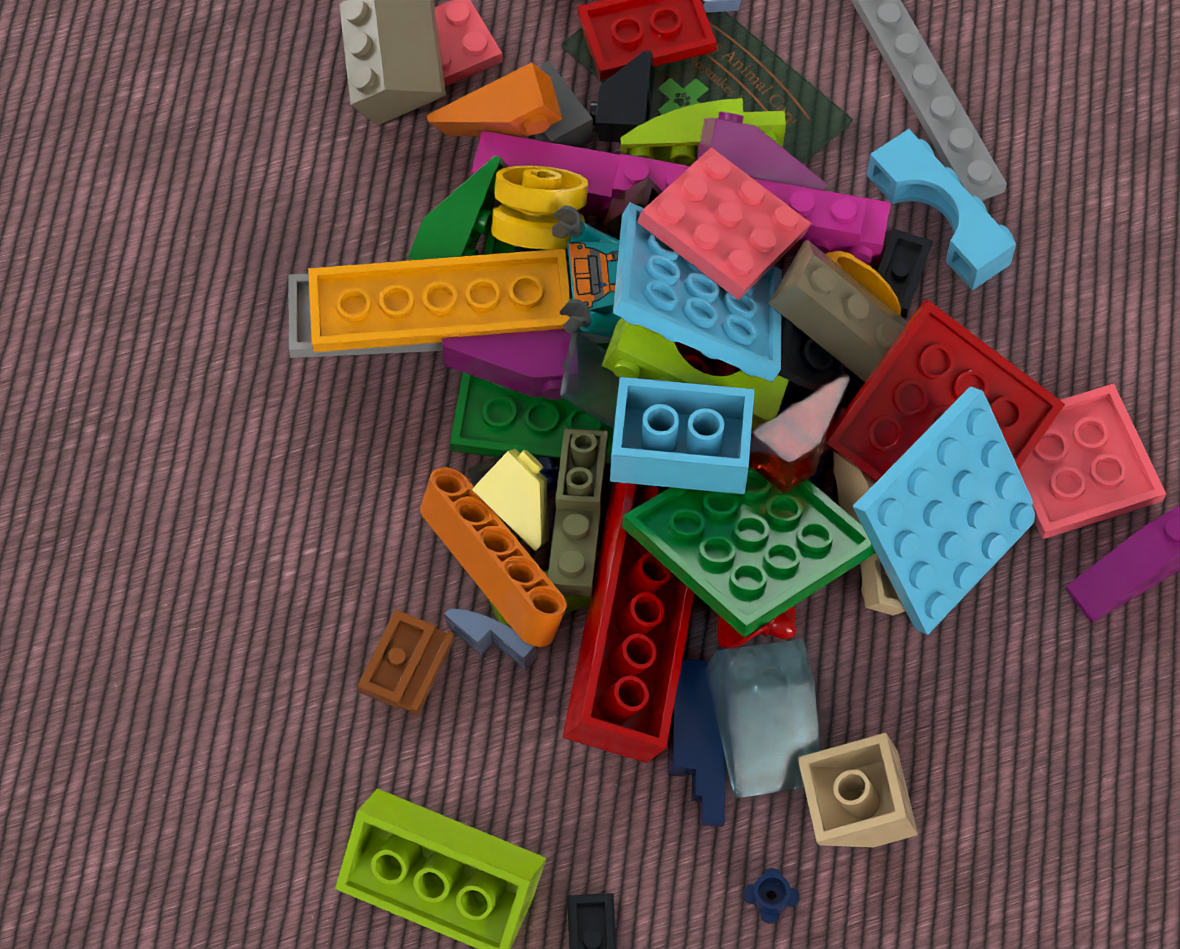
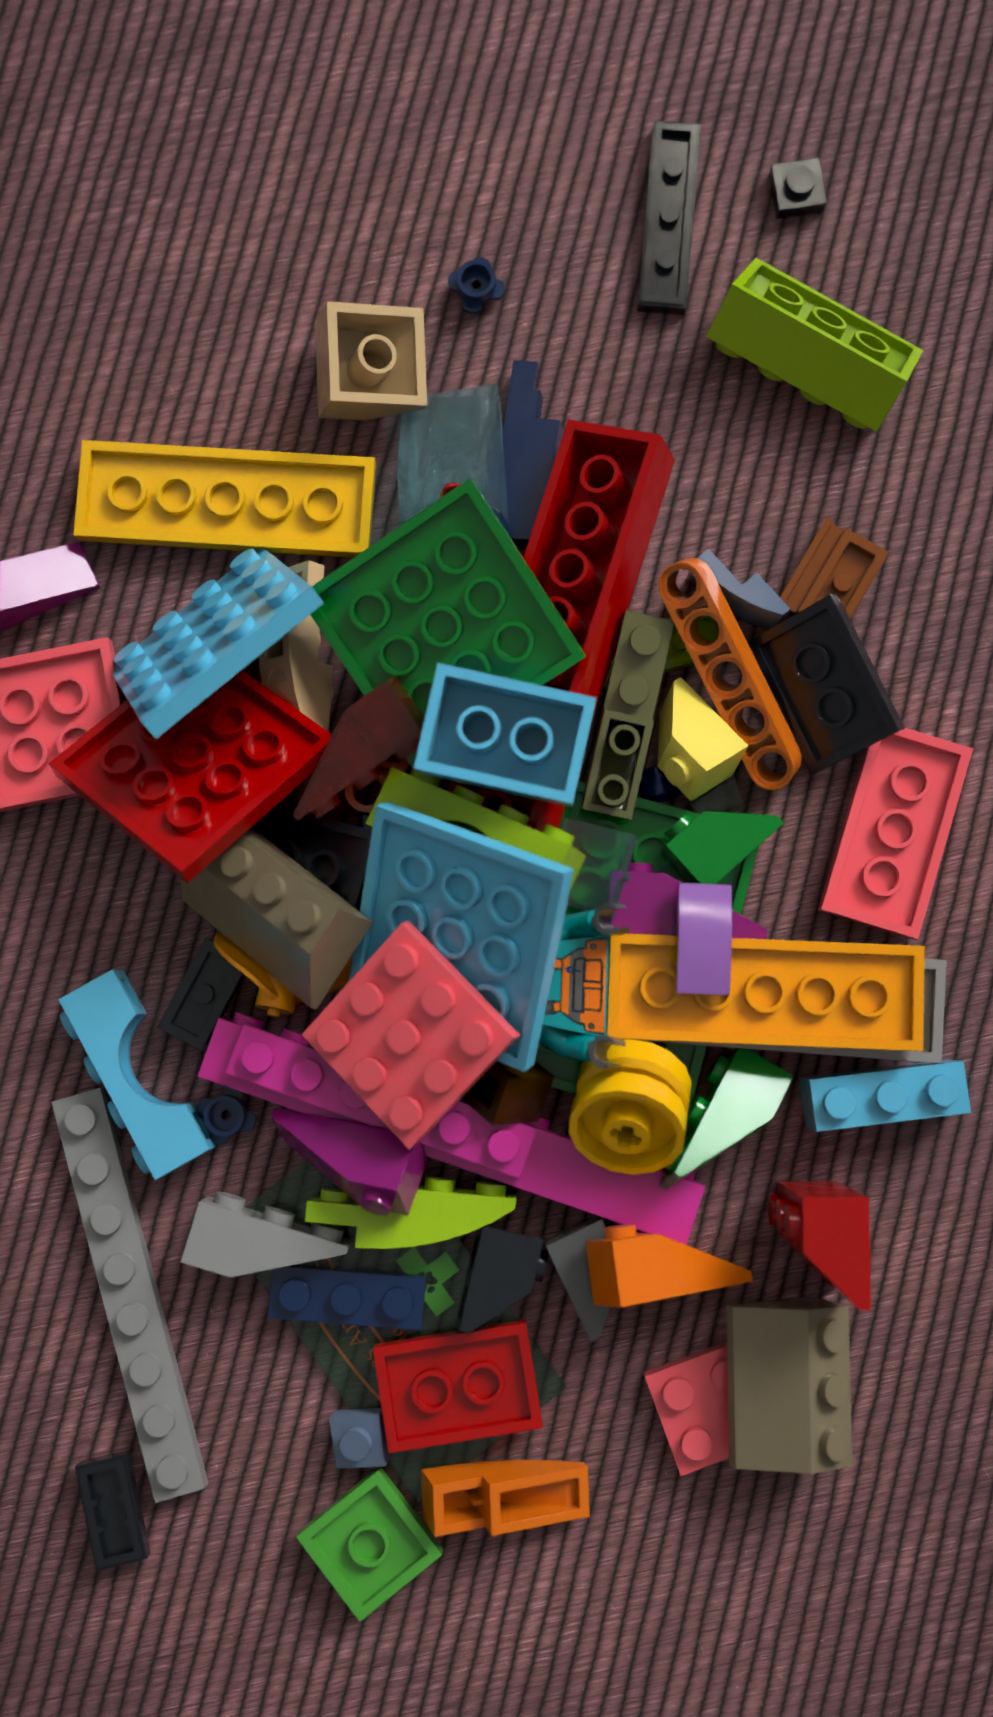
camera: 170 degrees left, 20 degrees up
none -> yellow plate [74,440,376,558]
none -> light grey slope [181,1191,353,1278]
none -> dark blue plate [197,1087,256,1145]
none -> dark blue plate [268,1265,427,1331]
none -> green slope [661,811,784,884]
none -> medium lavender slope [674,882,732,995]
none -> black plate [747,594,905,775]
none -> red slope [768,1181,871,1310]
none -> medium azure brick [799,1059,971,1132]
none -> coral plate [817,728,973,940]

